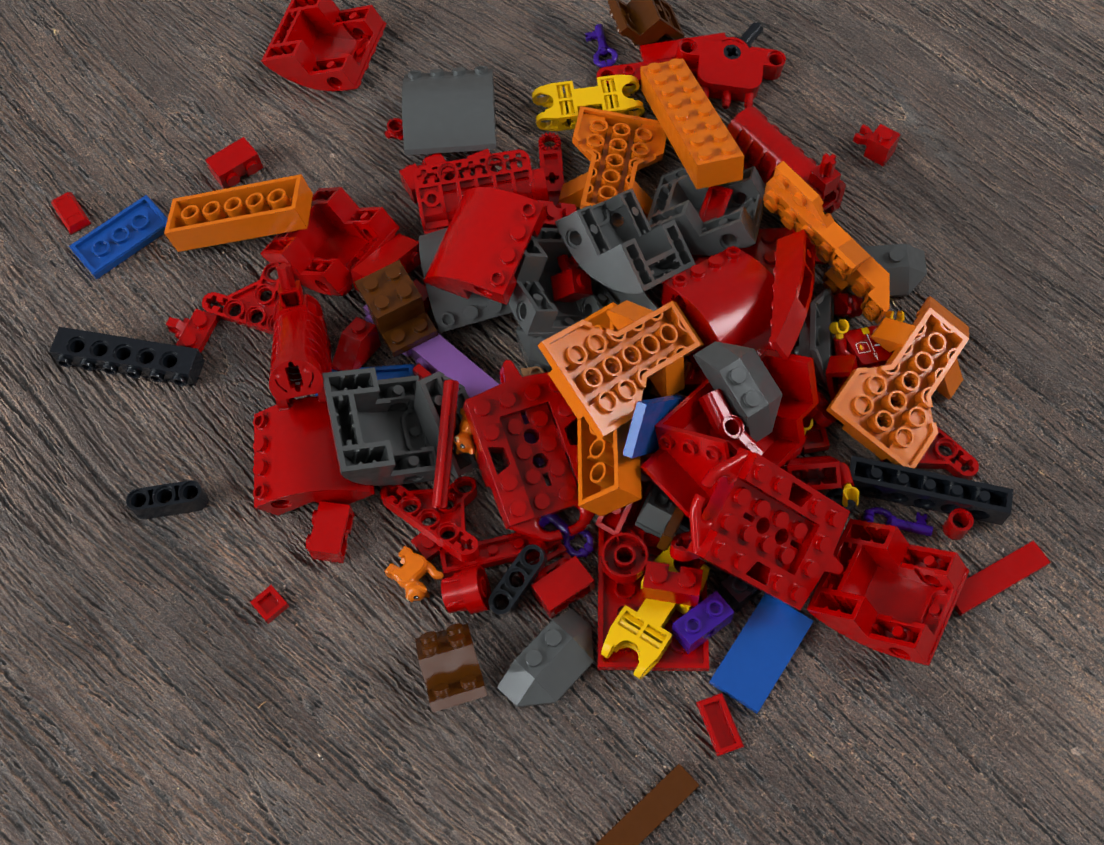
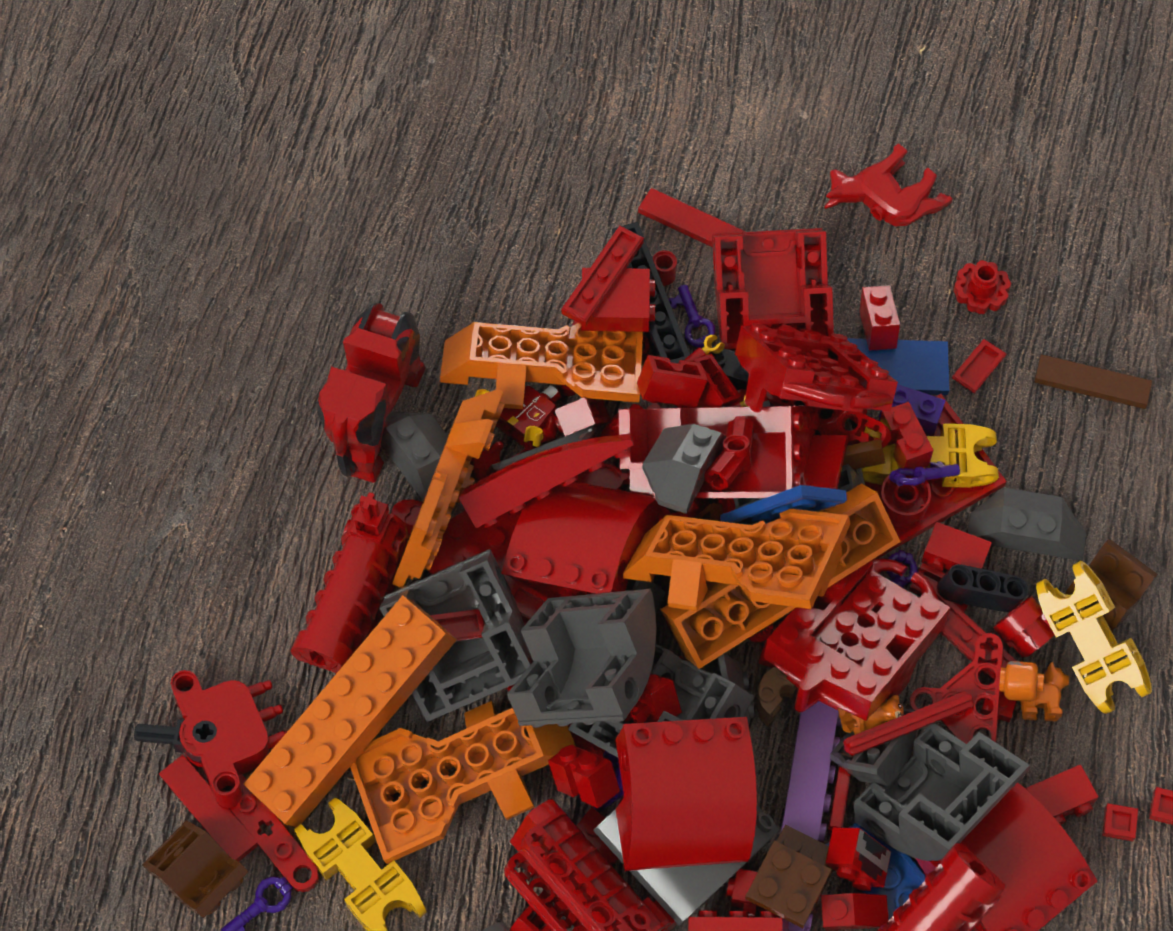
camera: 125 degrees left, 0 degrees up
red piece [538,132,564,206] -> none
red brick [853,124,901,167] -> none
none -> red animal [317,302,426,483]
none -> red tile [561,225,644,327]
none -> red brick [581,268,655,332]
none -> red brick [637,355,707,408]
none -> red animal [824,143,953,227]
none -> red brick [825,828,891,891]
none -> red brick [859,286,900,350]
none -> dark purple piece [889,461,960,486]
none -> red plant [953,260,1011,314]
none -> orange head [999,661,1044,702]
none -> yellow piece [1036,561,1152,714]
none -> red plate [1102,803,1138,842]

